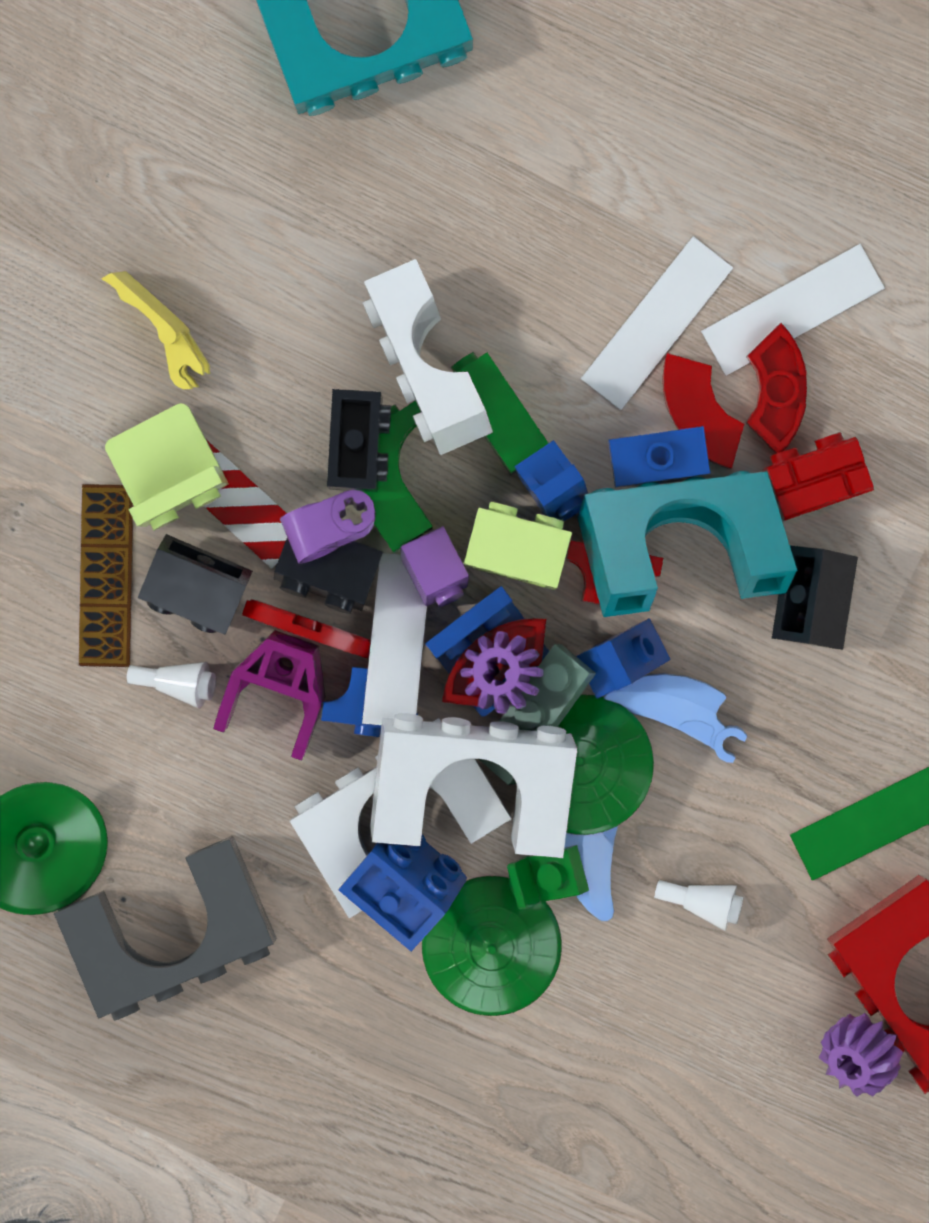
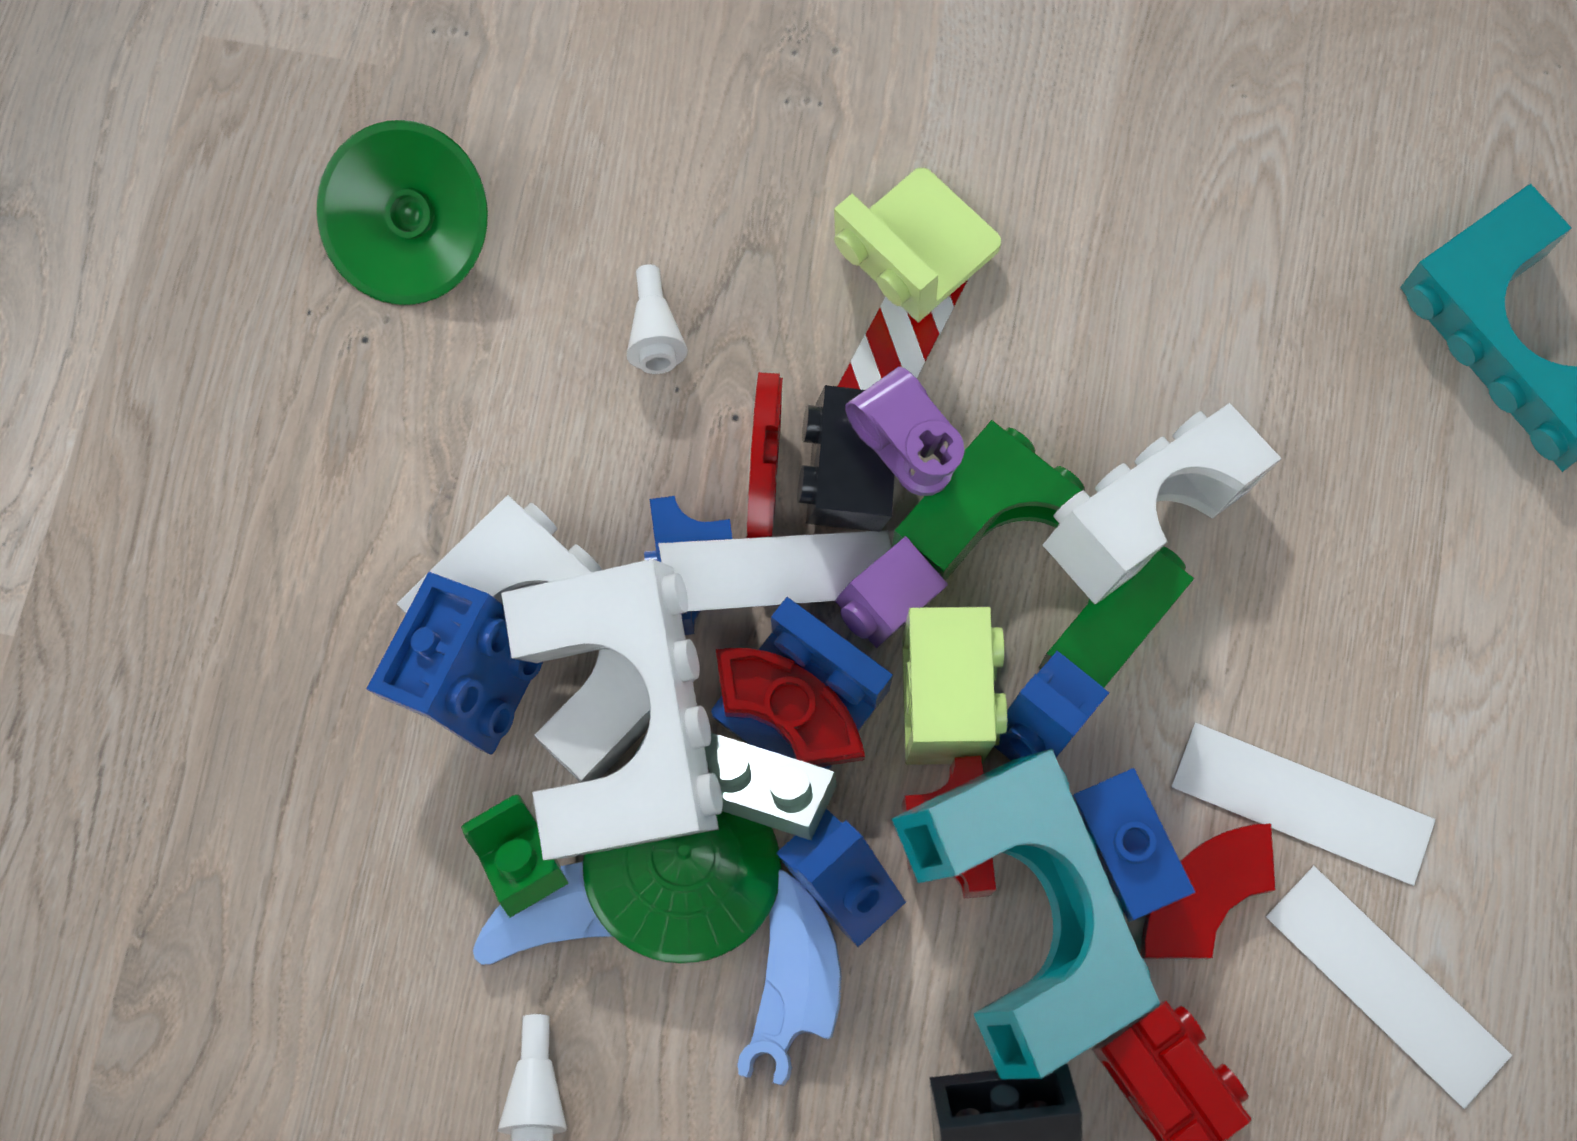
camera: 75 degrees right, 15 degrees down
dark grey arch [54,836,277,1021] -> none
sticker [79,484,133,667] -> none
light yellow arm [101,271,210,389] -> none
black brick [138,534,253,635] -> none
magenta piece [213,630,326,761] -> none
black brick [327,389,391,492] -> none
green hat [422,876,562,1016] -> none
medium lavender gear [460,631,543,714] -> none
red tile [745,323,807,454] -> none

